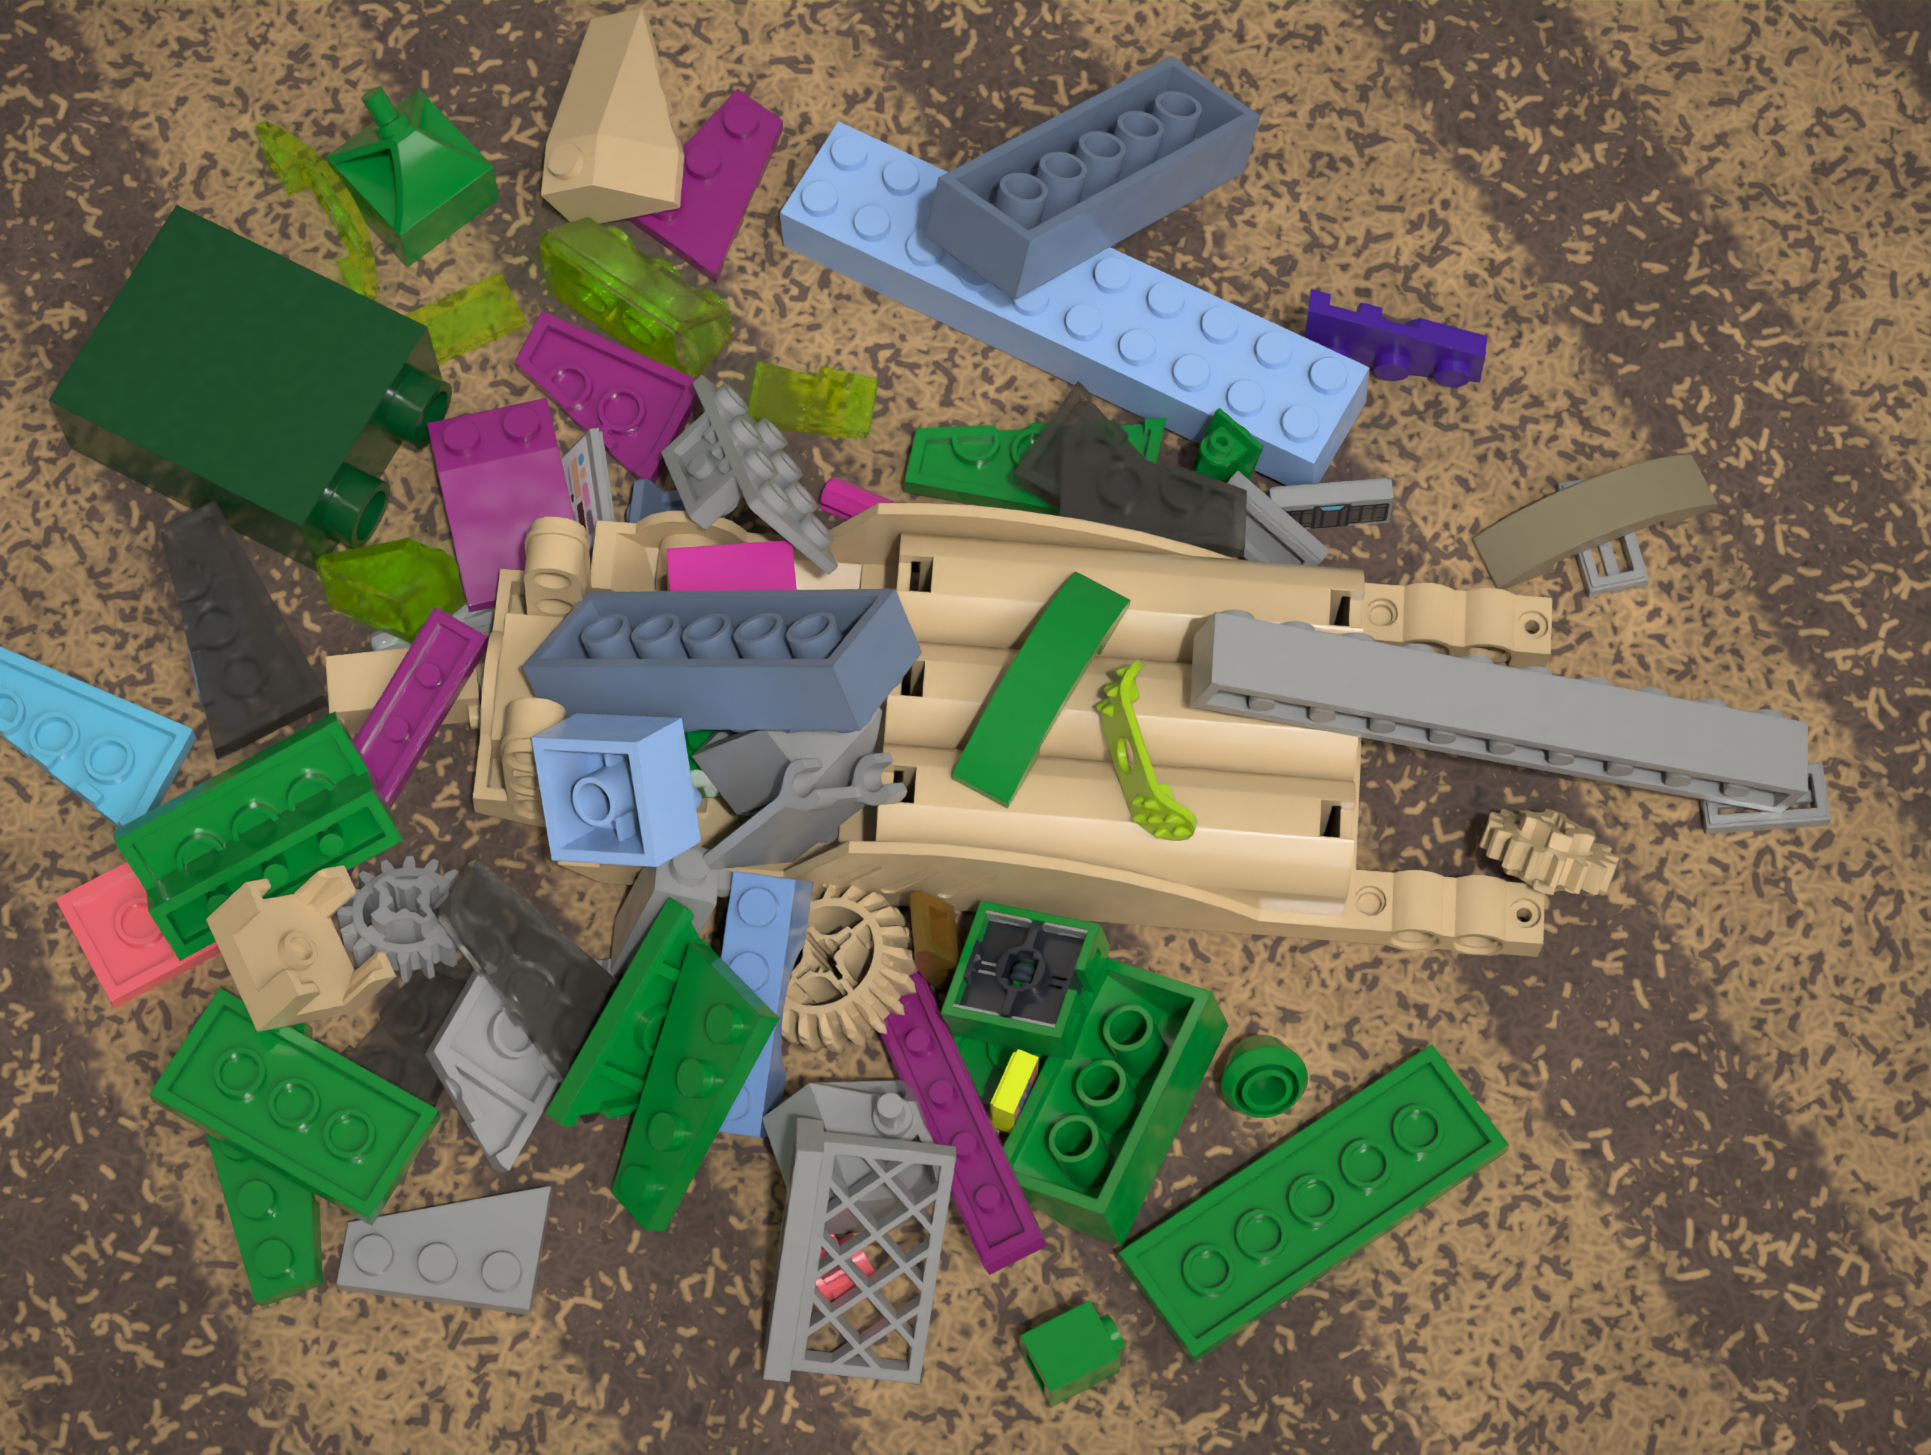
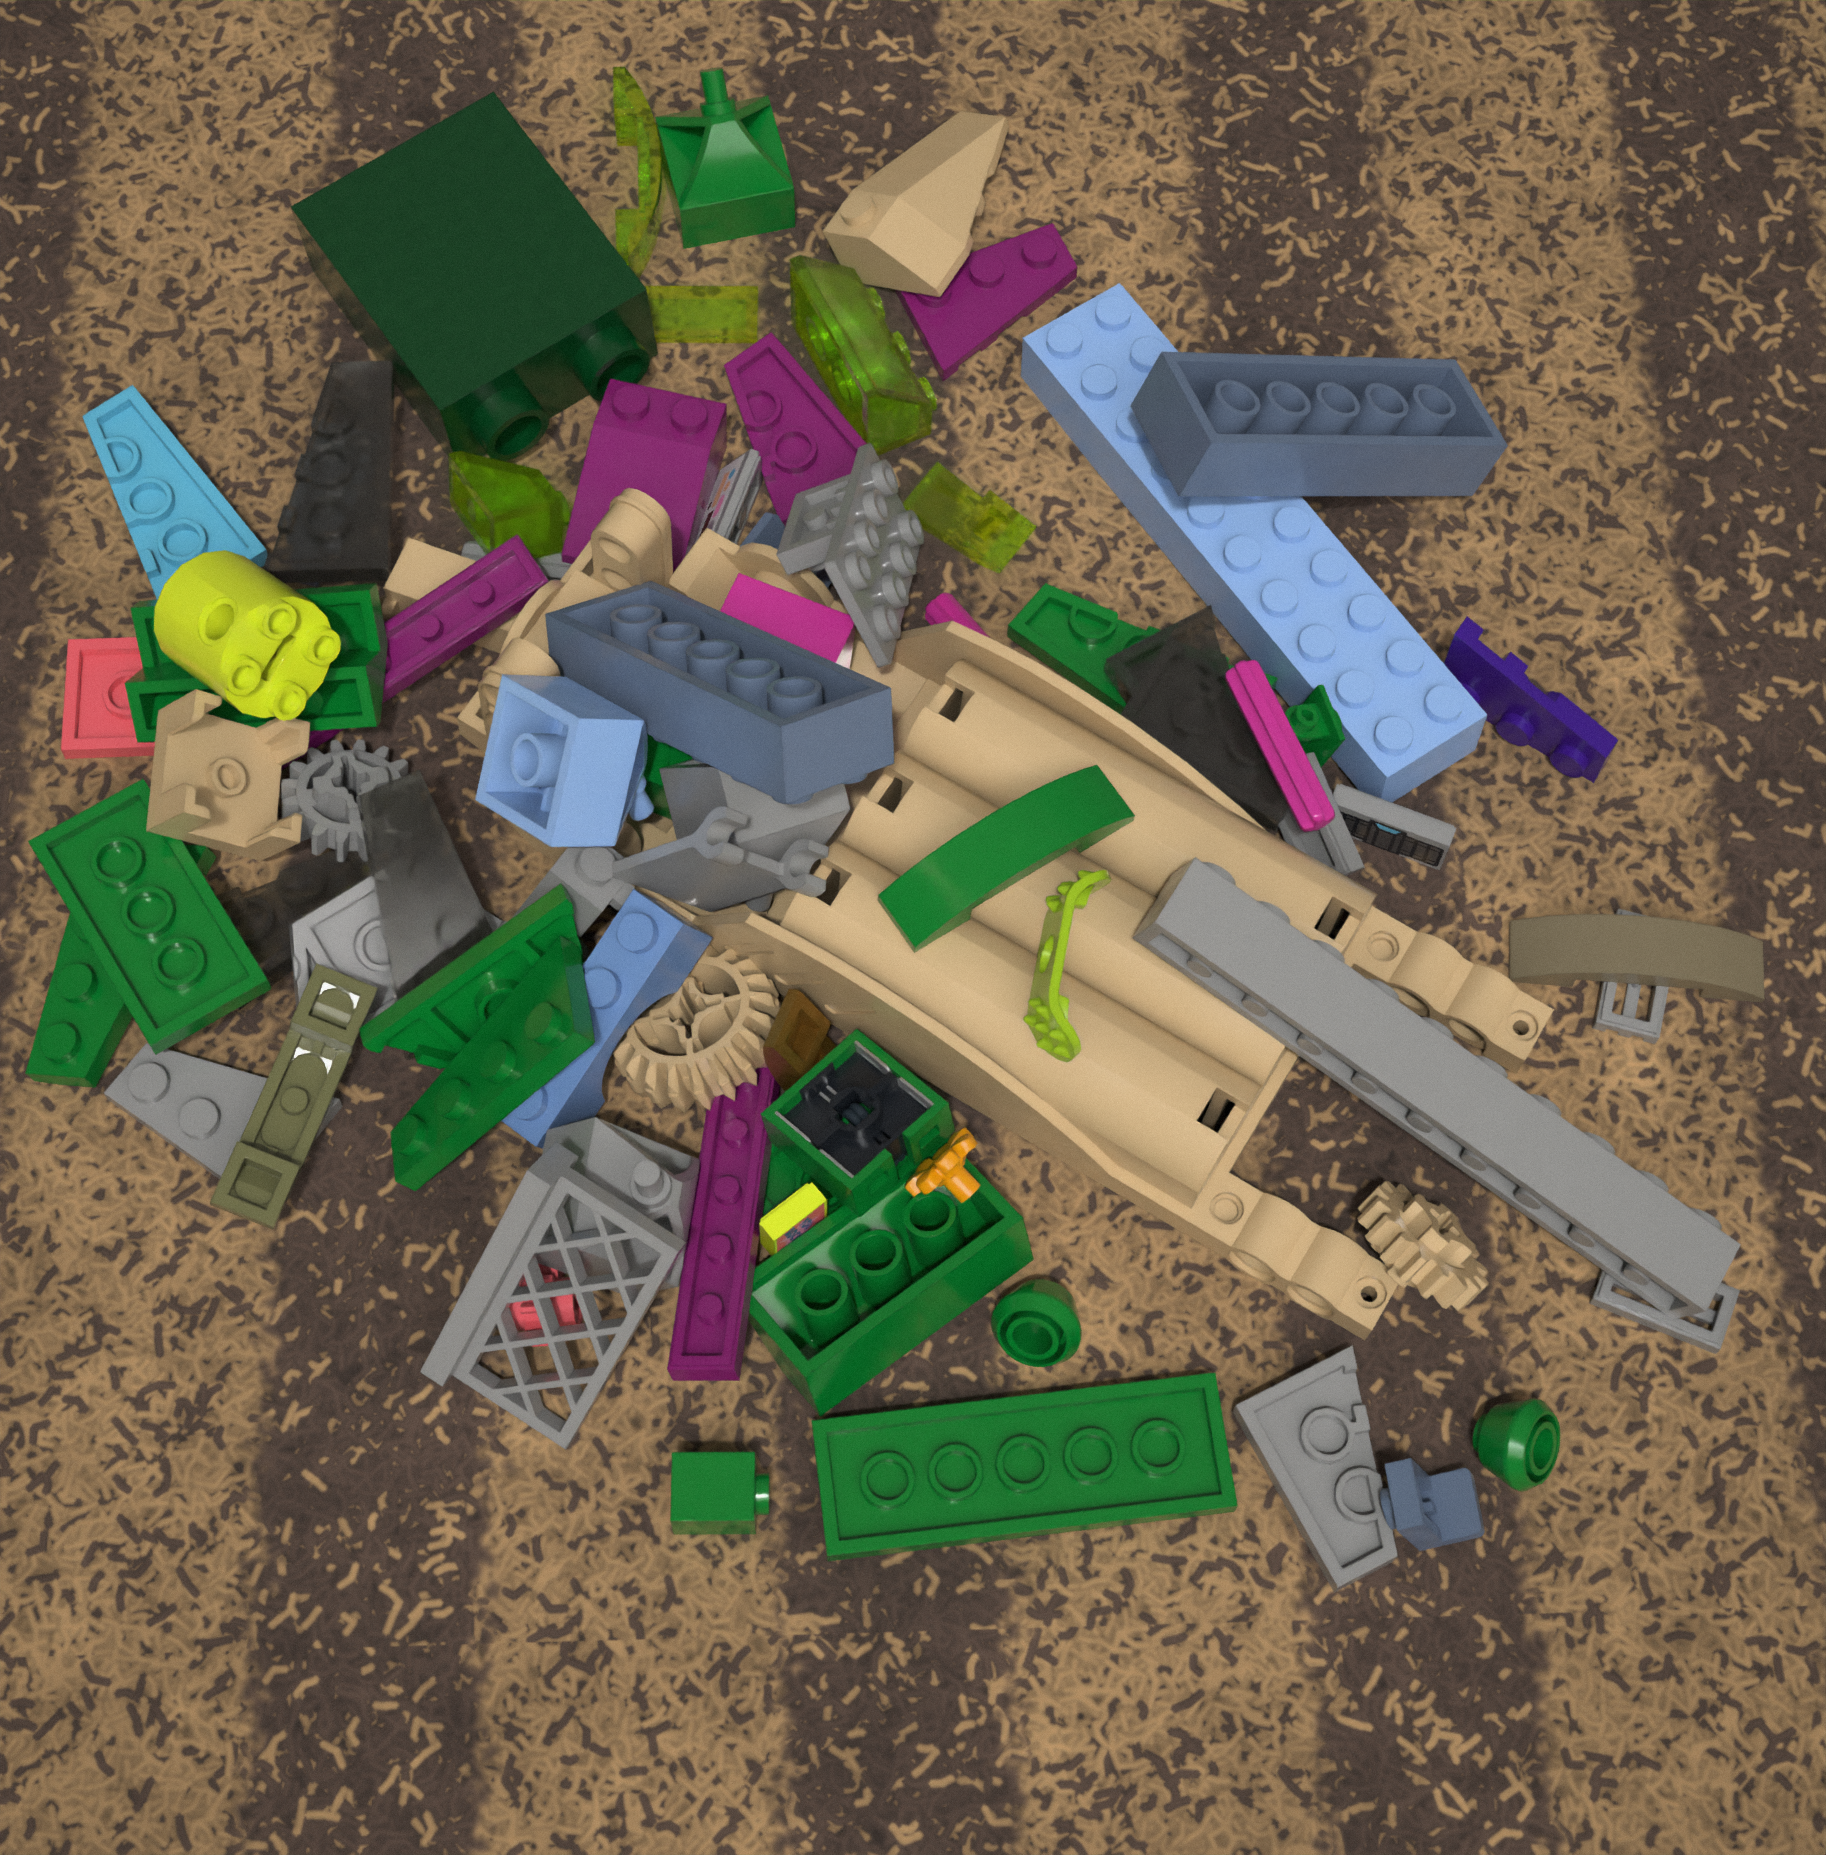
camera: 25 degrees right, 0 degrees up
none -> neon yellow cylinder [154,550,341,721]
none -> olive slope [210,963,378,1230]
none -> light orange plant [904,1127,980,1203]
none -> dark pink axle [1225,660,1335,832]
none -> light grey wing [1233,1345,1398,1593]
none -> sand blue bracket [1380,1458,1485,1551]
none -> green cone [1473,1398,1560,1492]

